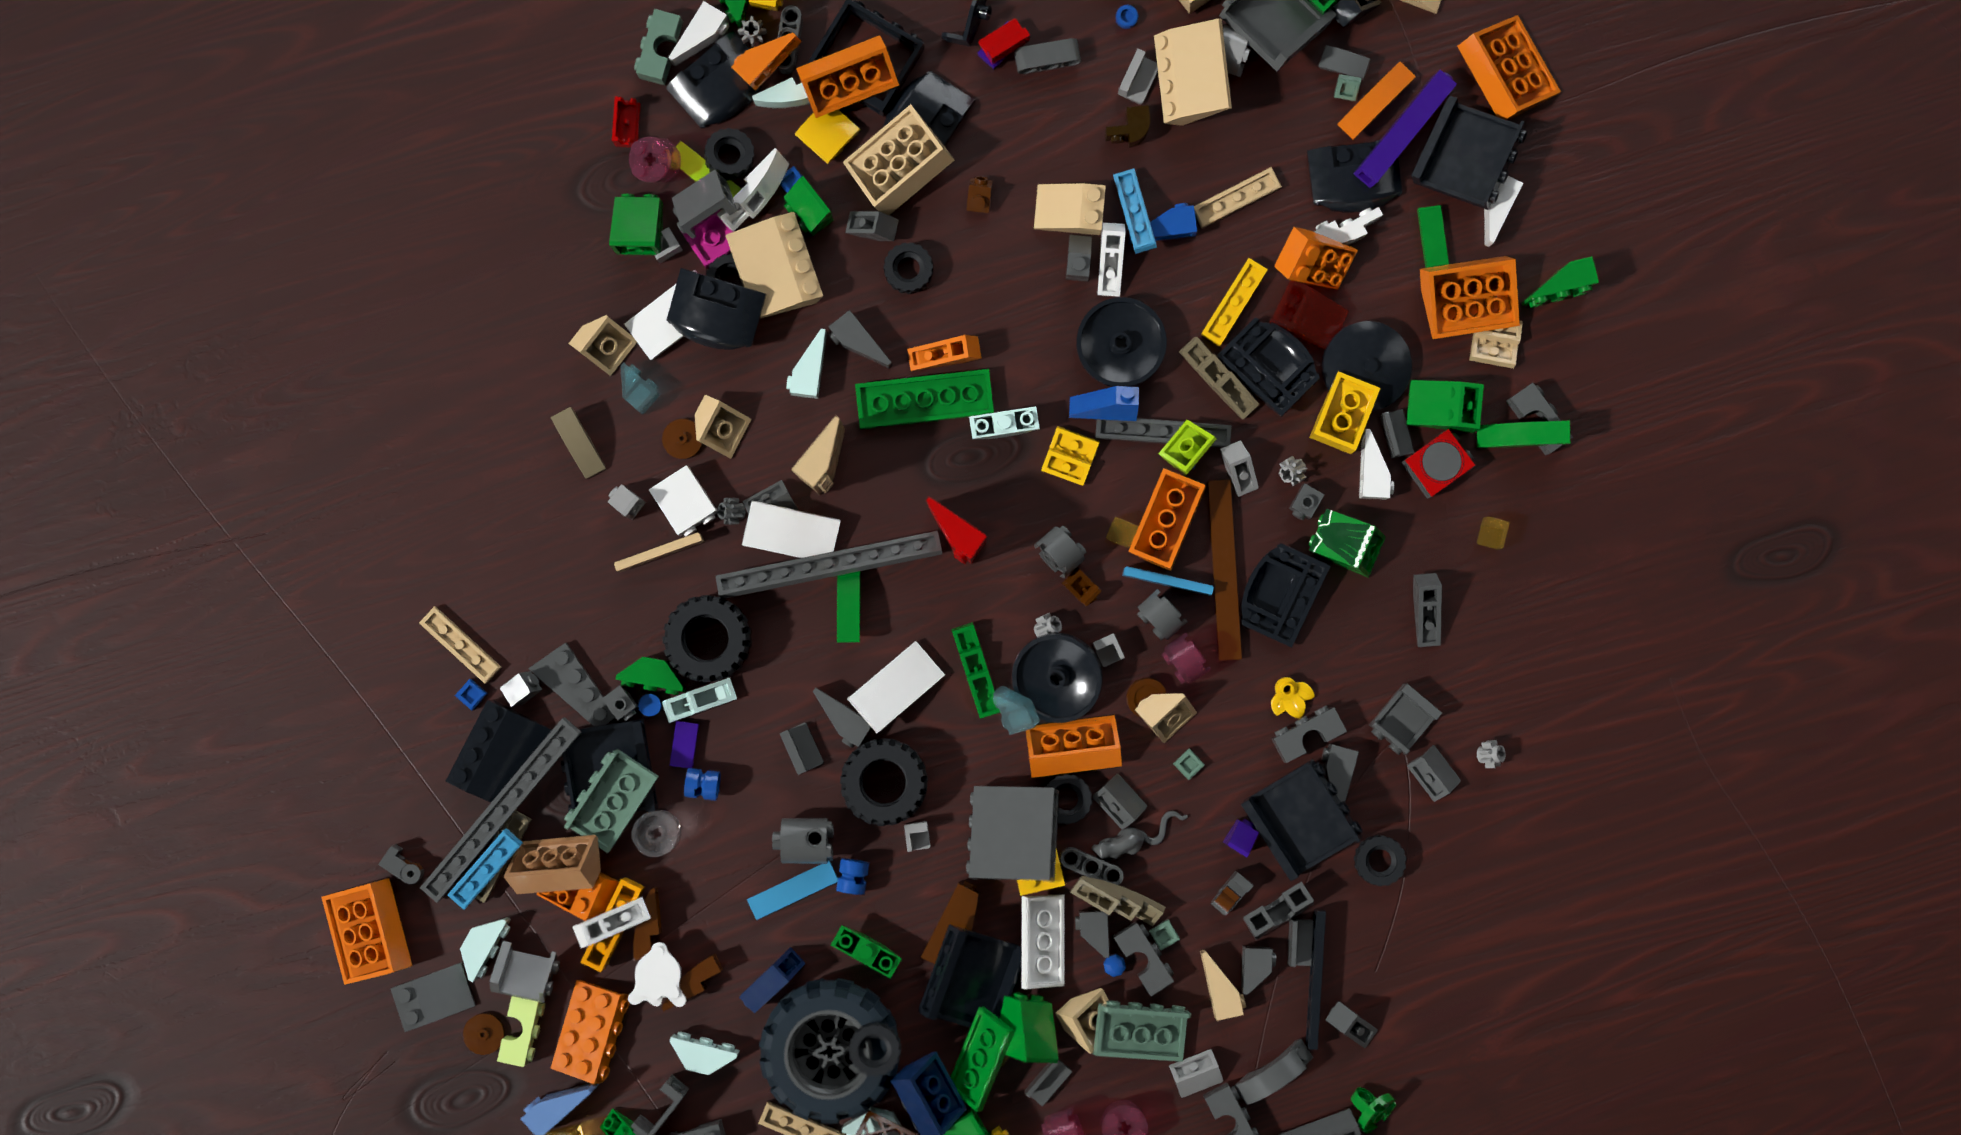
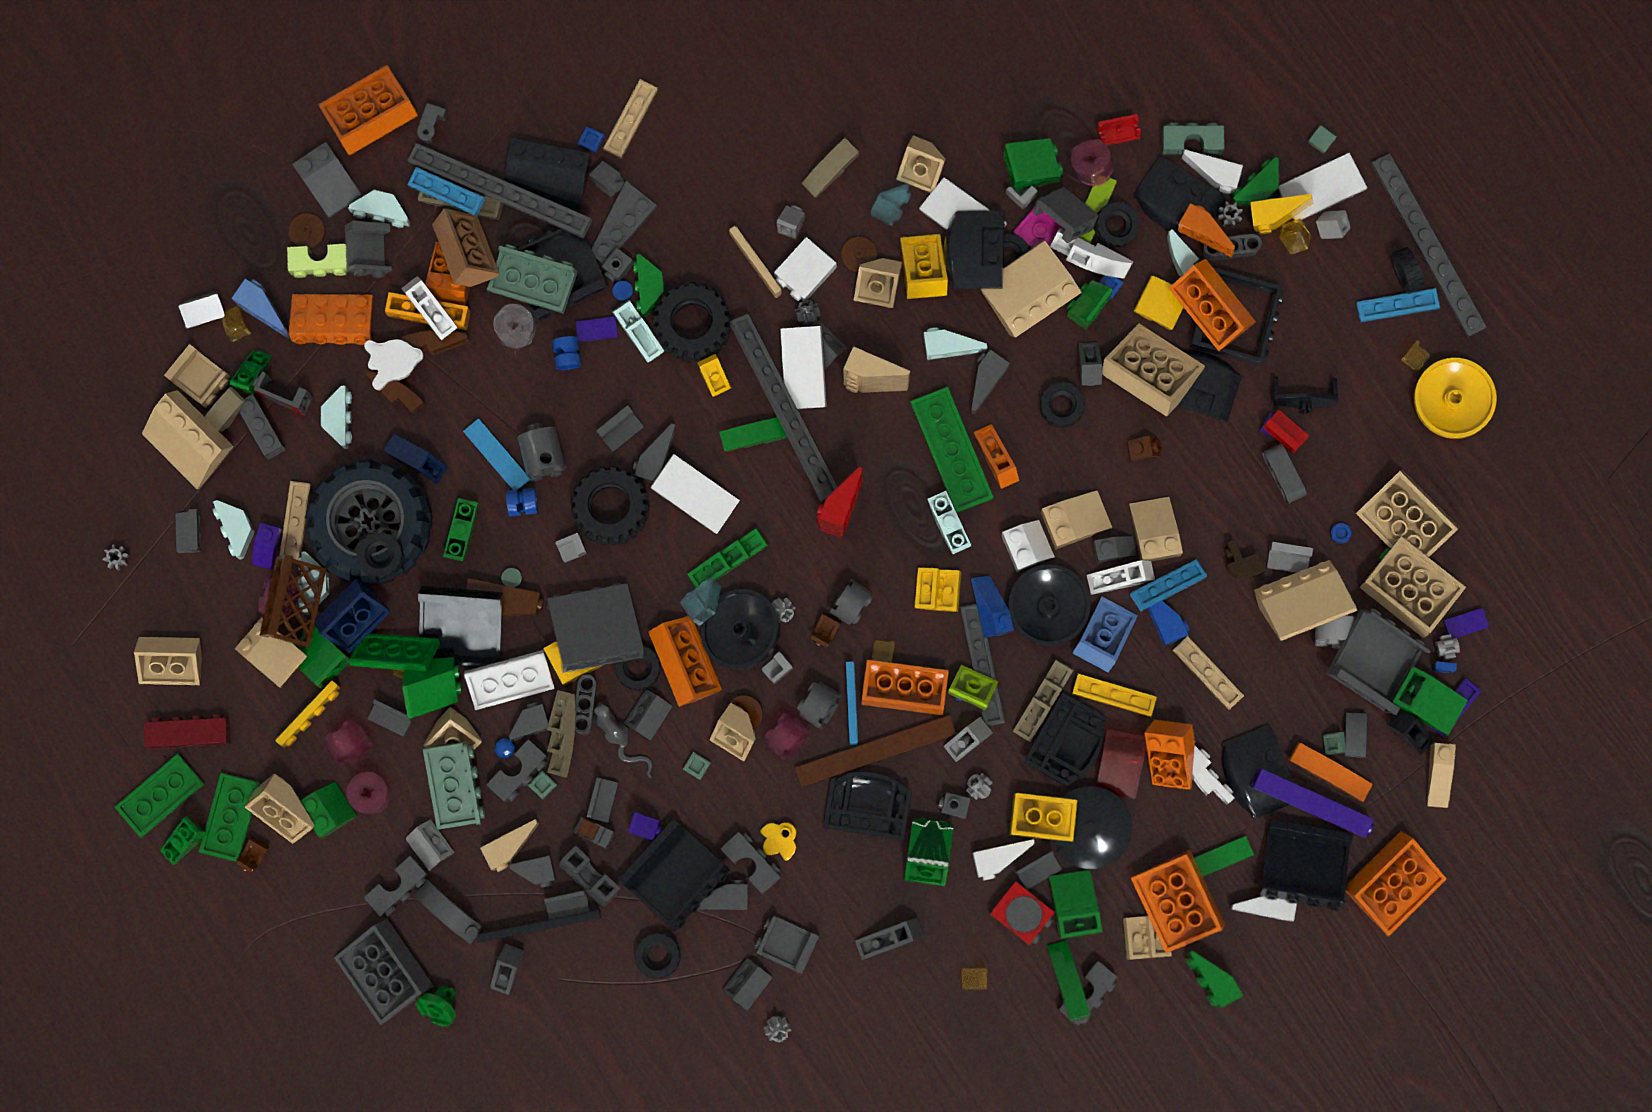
camera: 75 degrees right, 5 degrees down
none -> sand green tile [501,568,522,588]
none -> dark grey panel [587,777,619,823]
none -> yellow slope [697,354,731,397]
none -> yellow slope [900,234,948,299]
none -> white slope [1001,520,1054,573]
none -> tan slope [1041,491,1112,550]
none -> medium blue slope [1073,597,1138,672]

